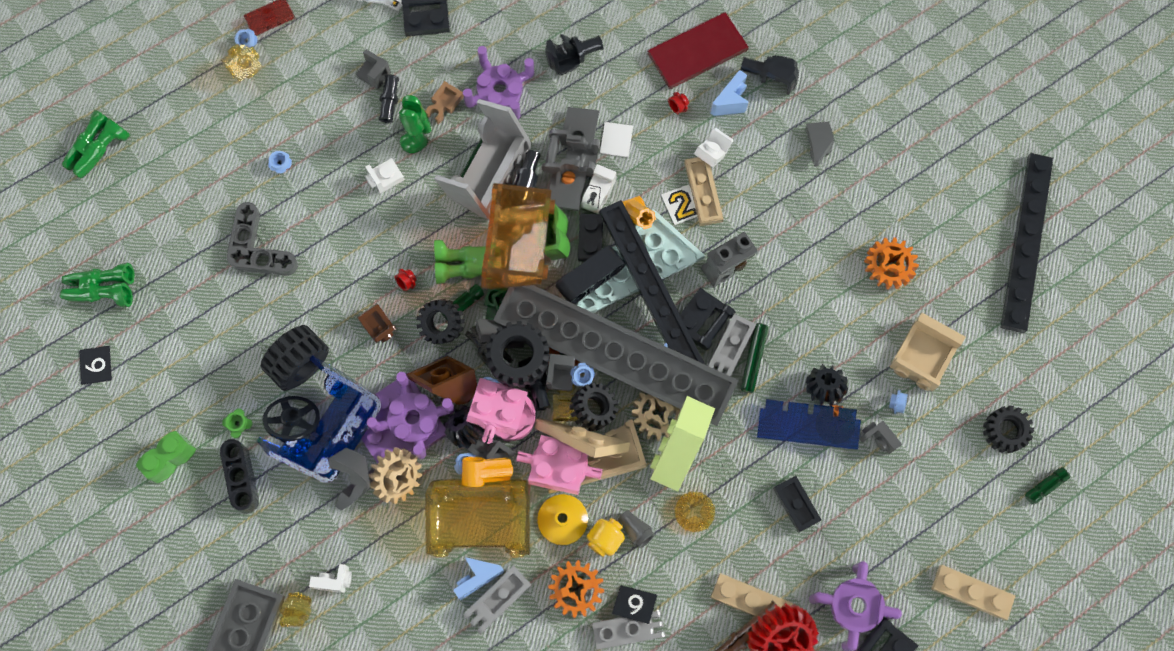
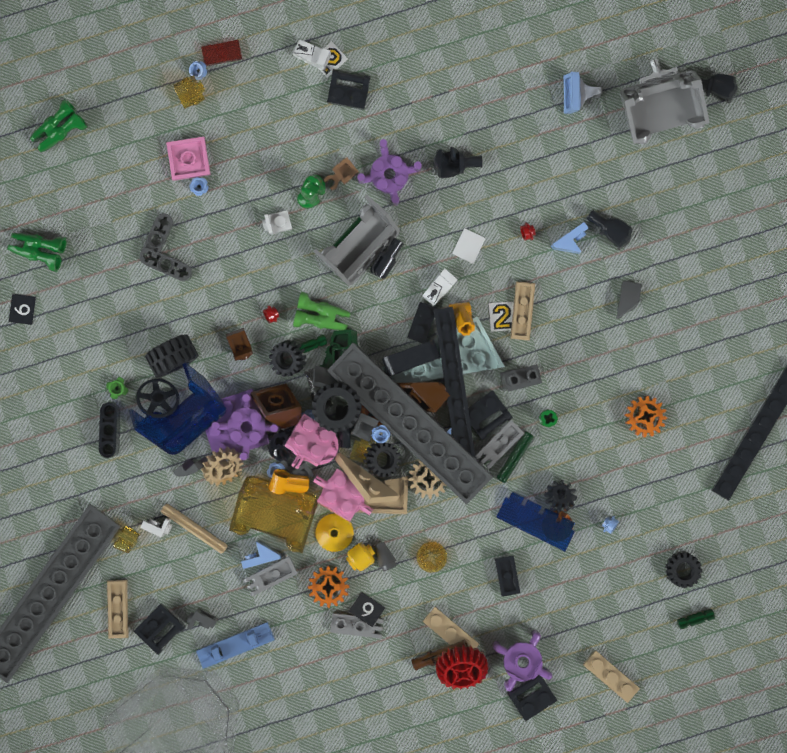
camera: 20 degrees right, 15 degrees up
bright green brick [136,431,196,483] -> none
dark grey slope [329,448,370,489] -> none
dark grey panel [356,49,391,90] -> none
black pin [378,74,399,123] -> none
clear orange windscreen [481,183,555,289] -> none
bright green brick [536,203,570,260] -> none
dark grey piece [541,107,600,211] -> none
dark red tile [647,12,749,89] -> none
yellowish green wedge [650,396,715,491] -> none
white bracket [694,128,733,167] -> none
dark grey bracket [859,421,903,454] -> none
tan panel [889,313,966,392] -> none
none -> tan axle [161,504,228,554]
none -> bright pink plate [166,136,211,181]
none -> reddish brown slope [397,382,450,412]
none -> green bush [539,410,558,427]

